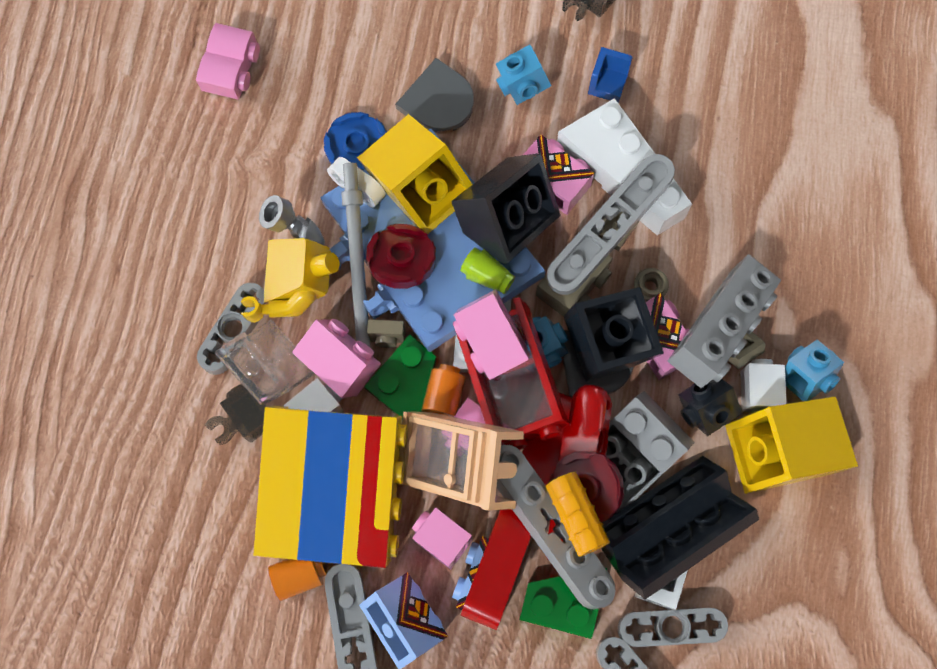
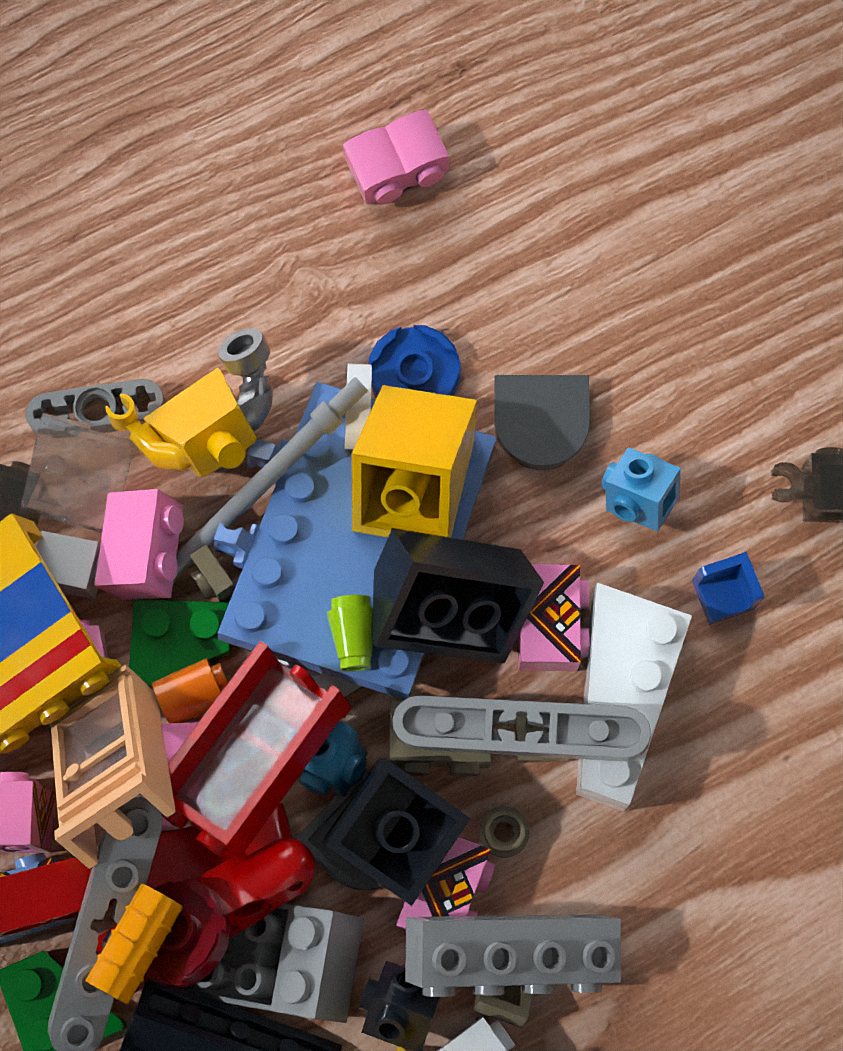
camera: 50 degrees right, 0 degrees up
dark red tile [366,224,436,289] -> none
bright pink brick [453,289,531,380] -> none

